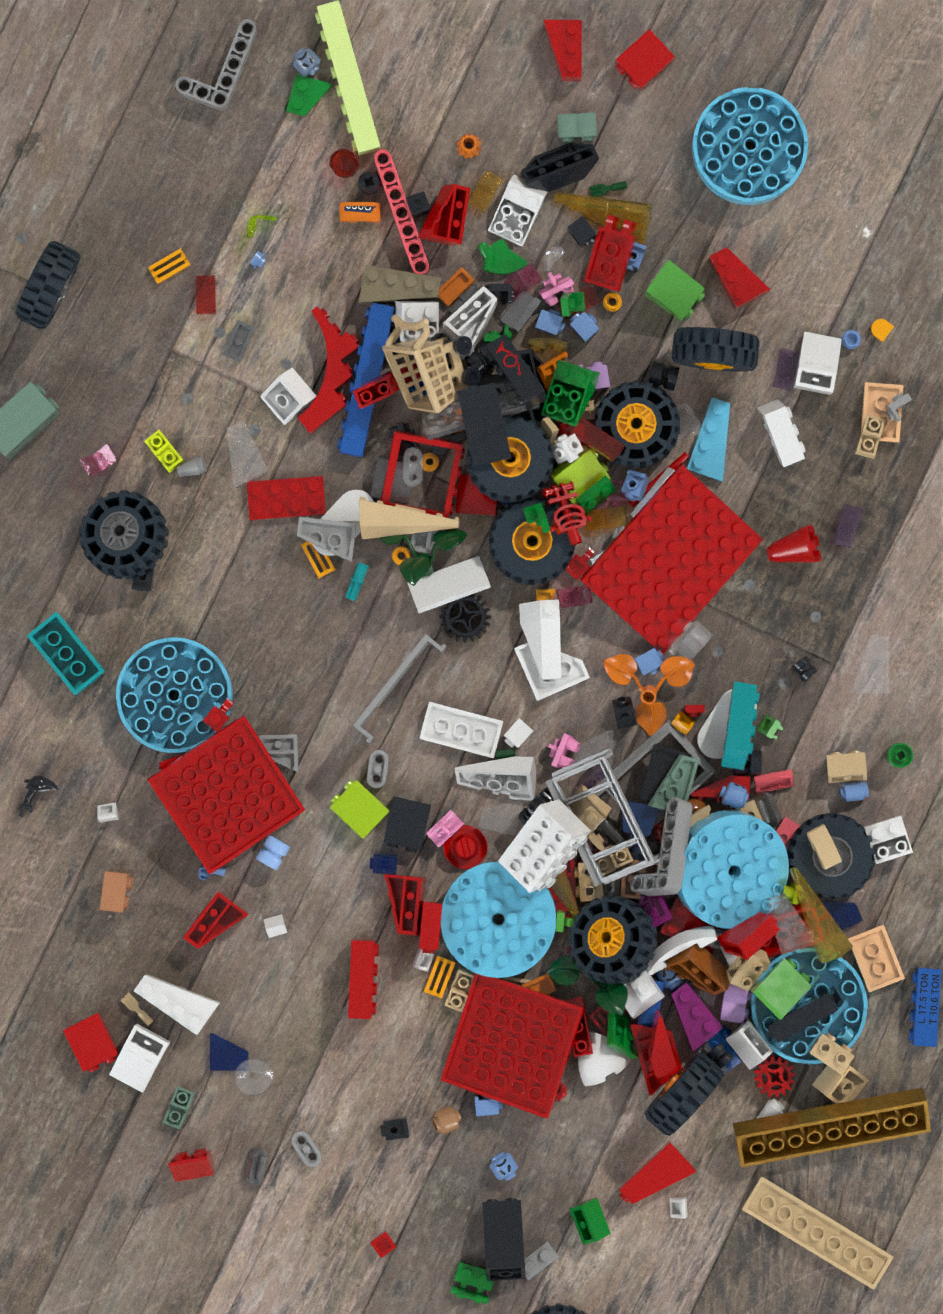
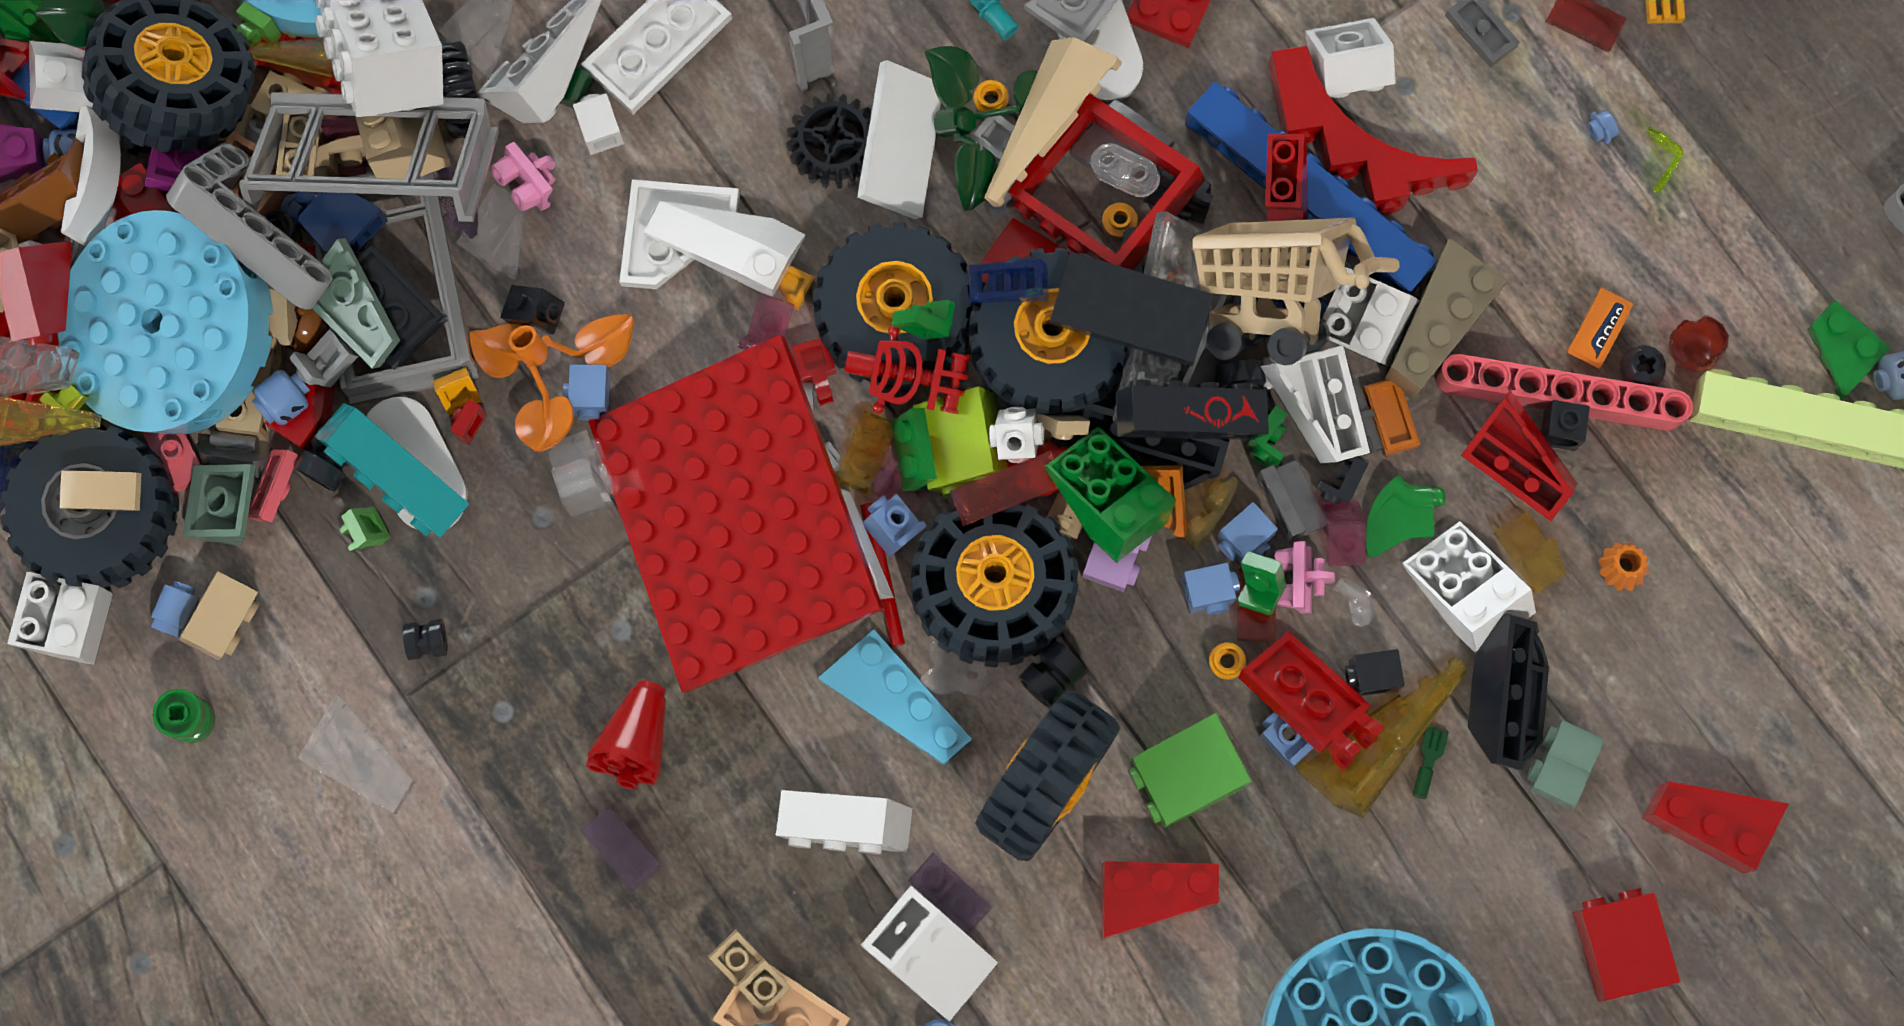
camera: 120 degrees right, 10 degrees down
none -> sand green slope [182,464,256,546]
none -> light grey bracket [289,329,358,388]
none -> clear blue slope [969,259,1049,303]

